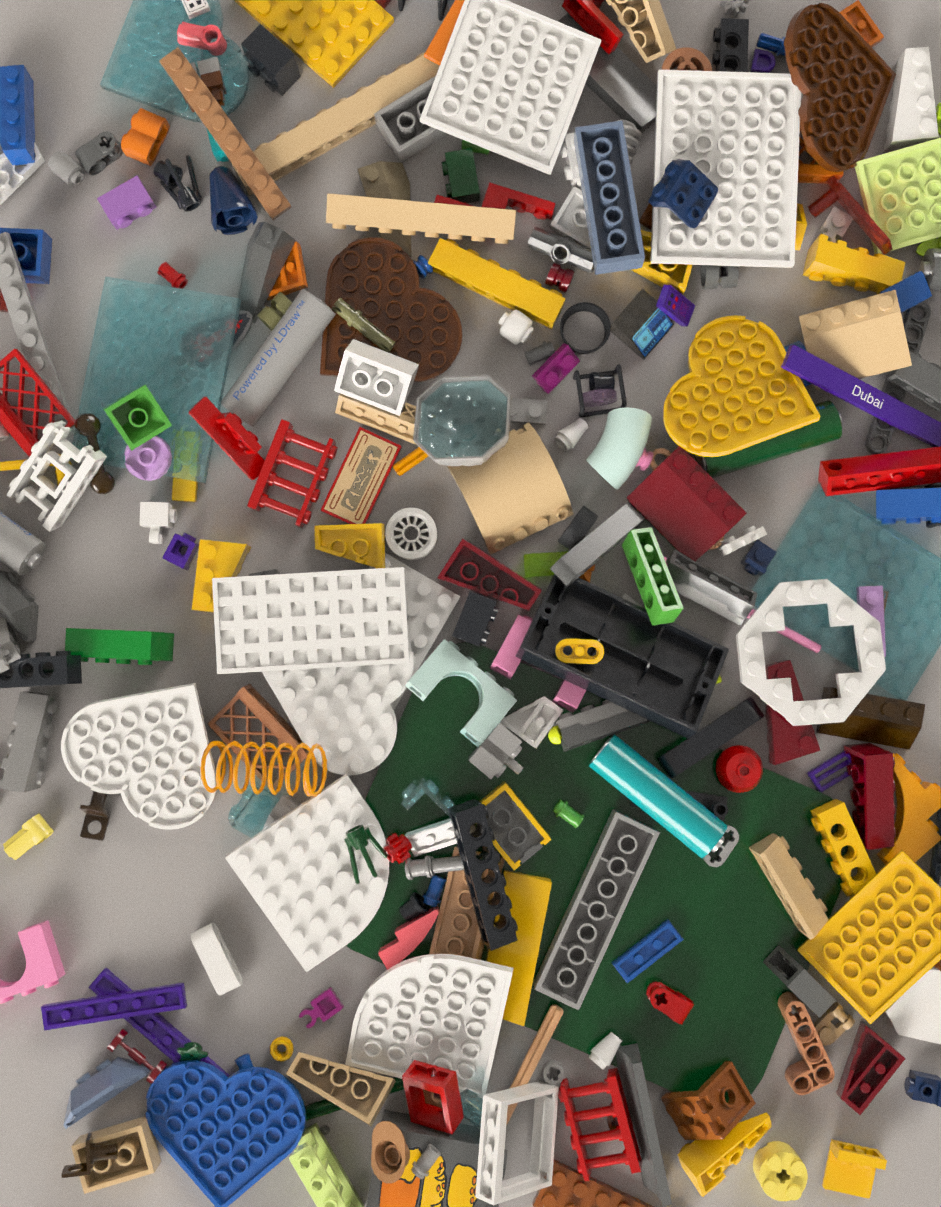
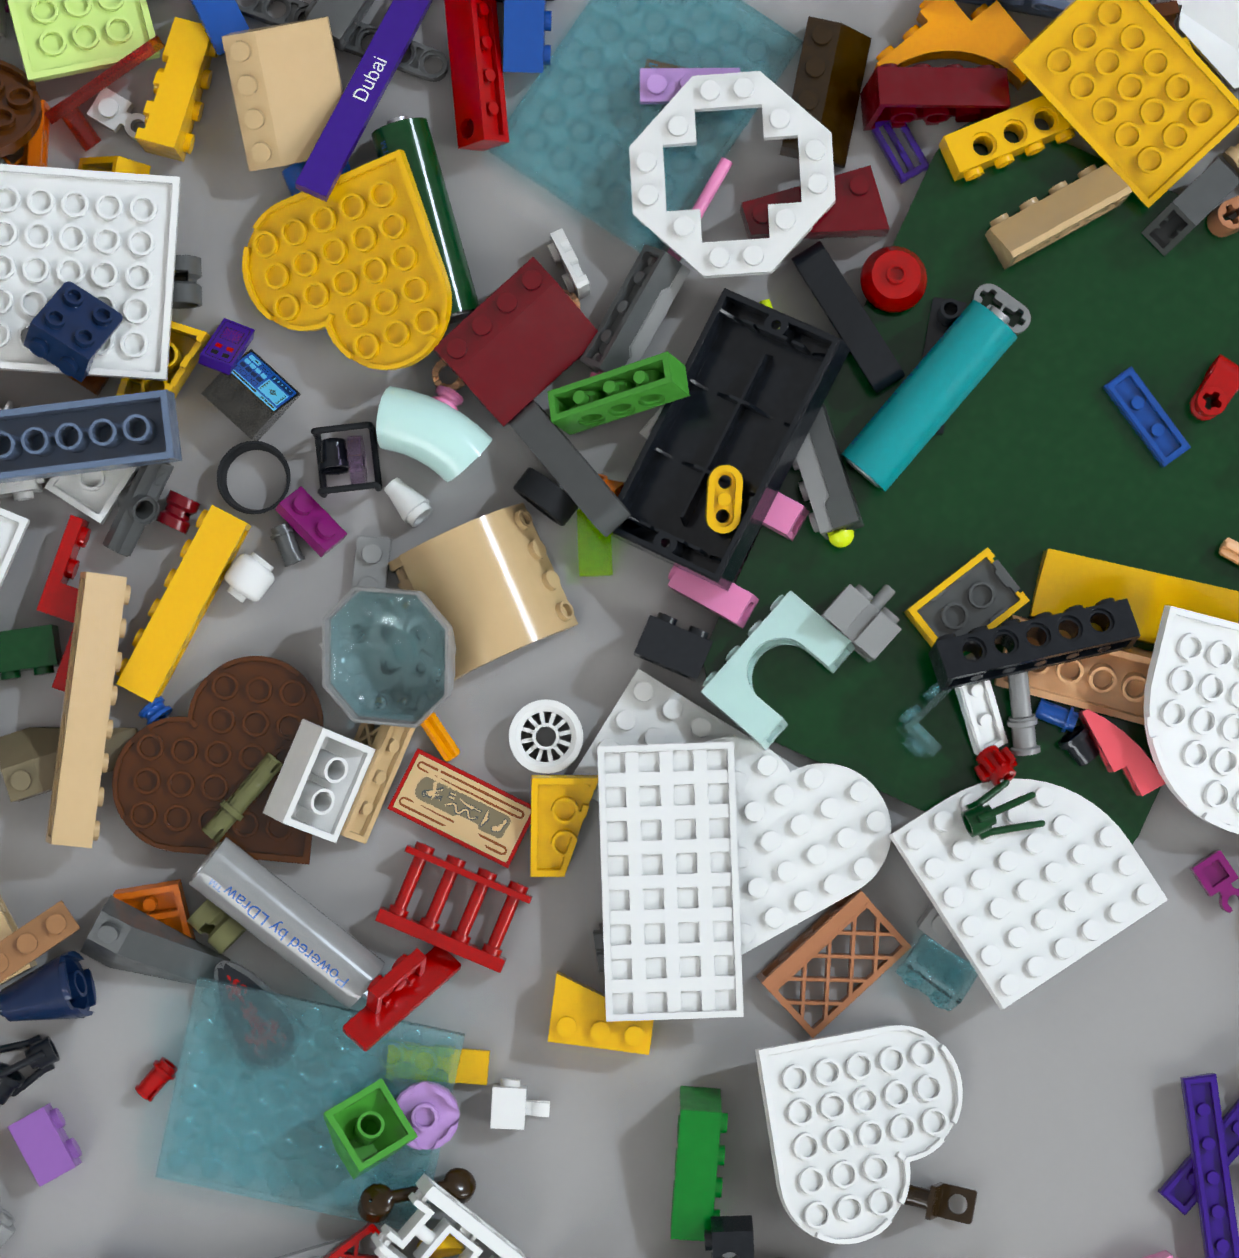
camera: 90 degrees left, 0 degrees up
dark purple brick [162,532,199,570] -> none
white beam [191,922,243,996] -> none
light orange piece [200,740,327,797] -> none
dark red wedge [437,538,543,610] -> none
white wing [500,696,564,749] -> none
light grey brick [533,809,660,1010] -> none
bright green pin [553,800,584,828] -> none
dark blue bracket [740,539,777,576] -> none

